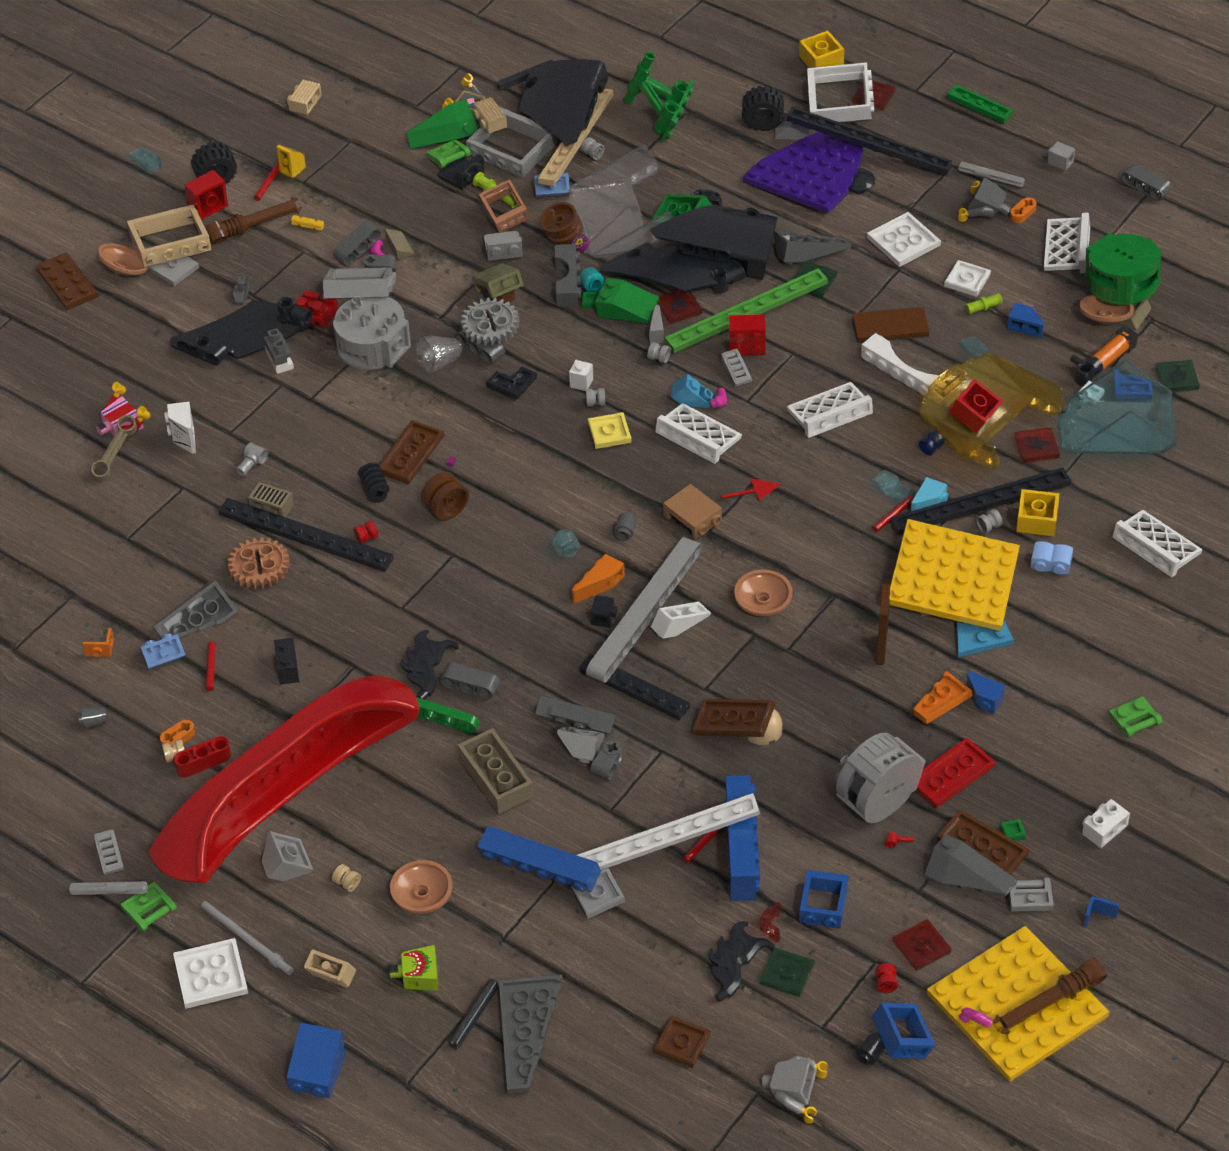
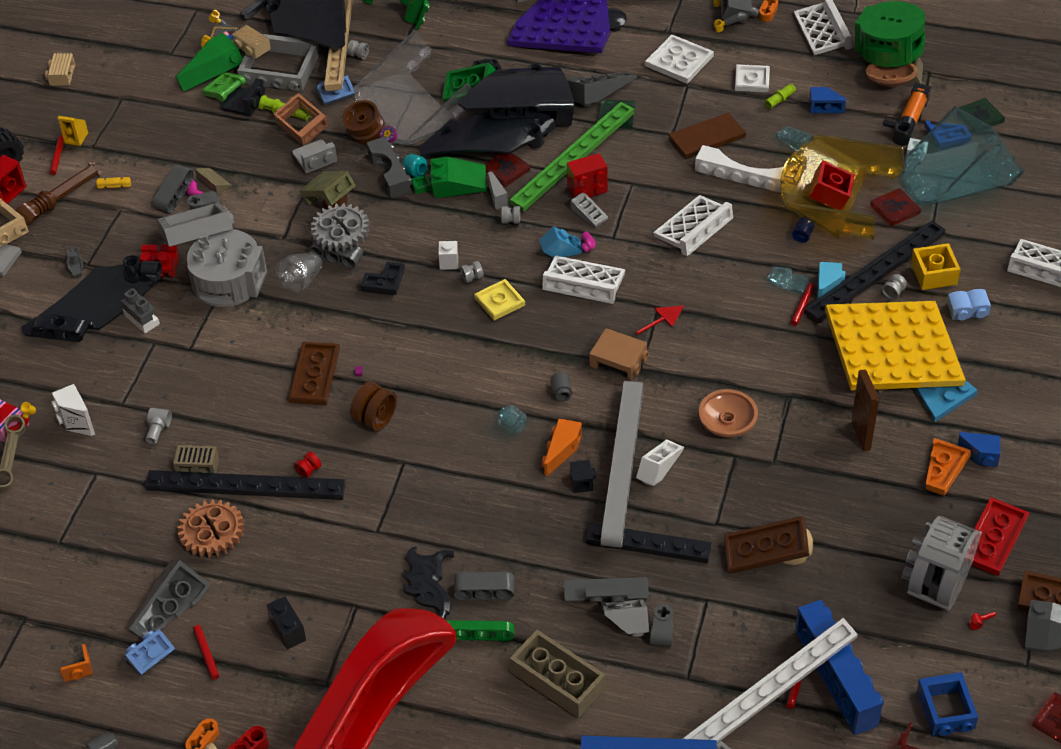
camera: 20 degrees left, 0 degrees up
black piece [358,462,390,503] -> none

